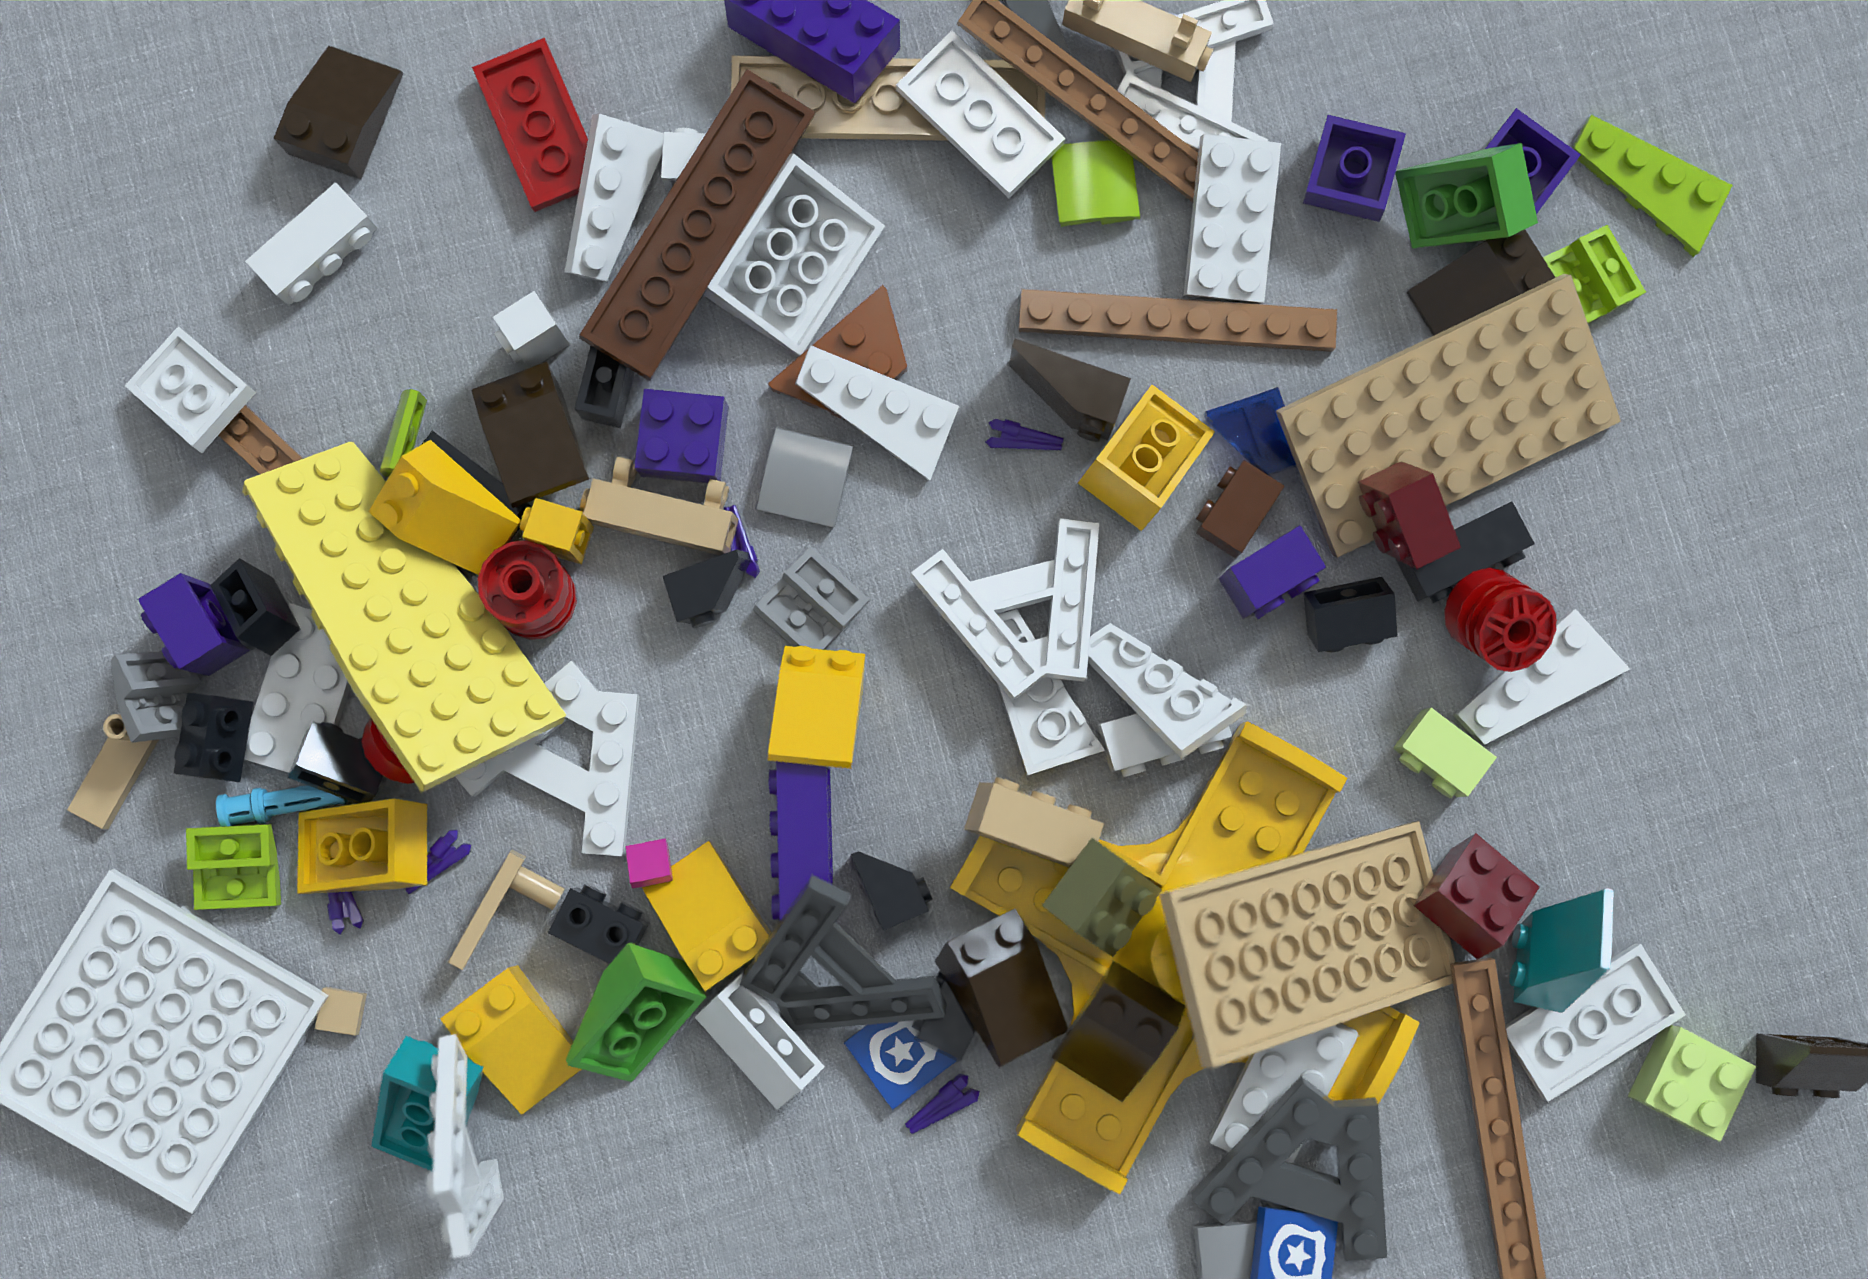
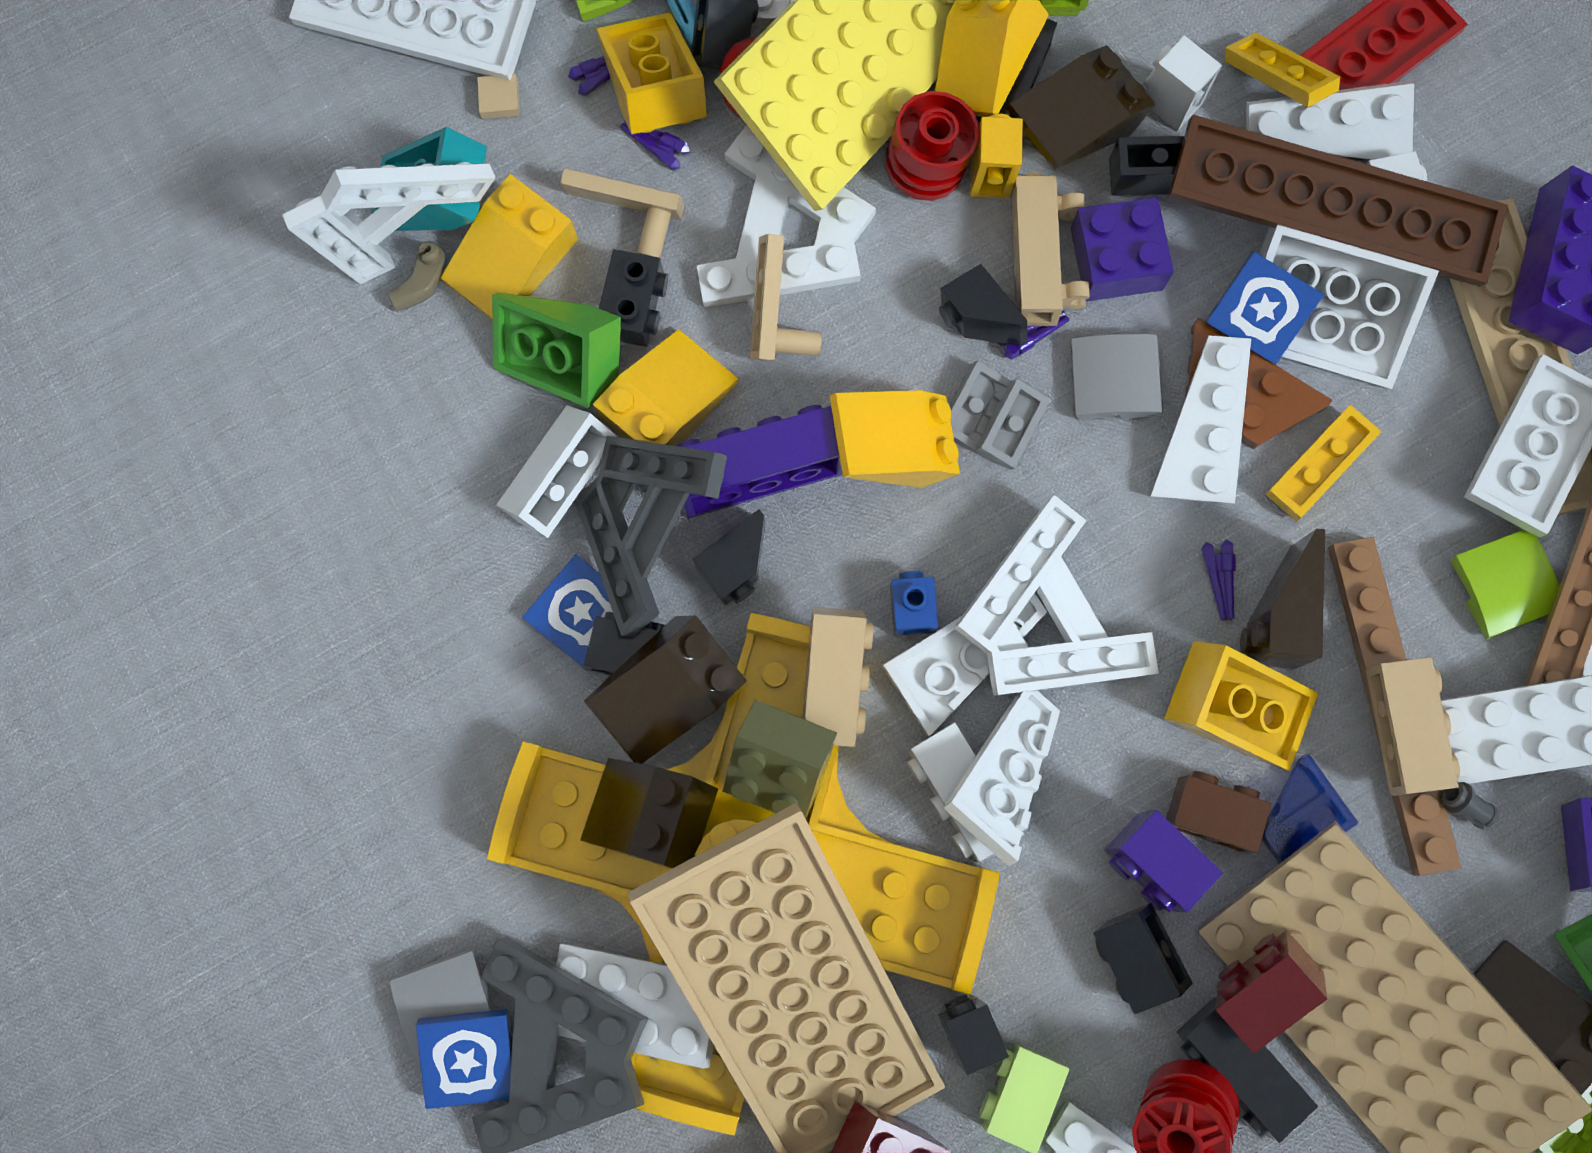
camera: 80 degrees right, 5 degrees down
dark pink tile [625,838,673,889] -> none
dark purple piece [905,1073,980,1134] -> none
none -> dark tan arm [388,241,445,312]
none -> tan piece [750,234,822,360]
none -> blue brick [890,571,938,636]
none -> black brick [938,994,1009,1075]
none -> blue tile [1206,251,1325,365]
none -> yellow plate [1225,32,1340,108]
none -> yellow plate [1265,404,1382,522]
none -> tan brick [1366,657,1460,796]
none -> dark grey pin [1441,782,1498,829]

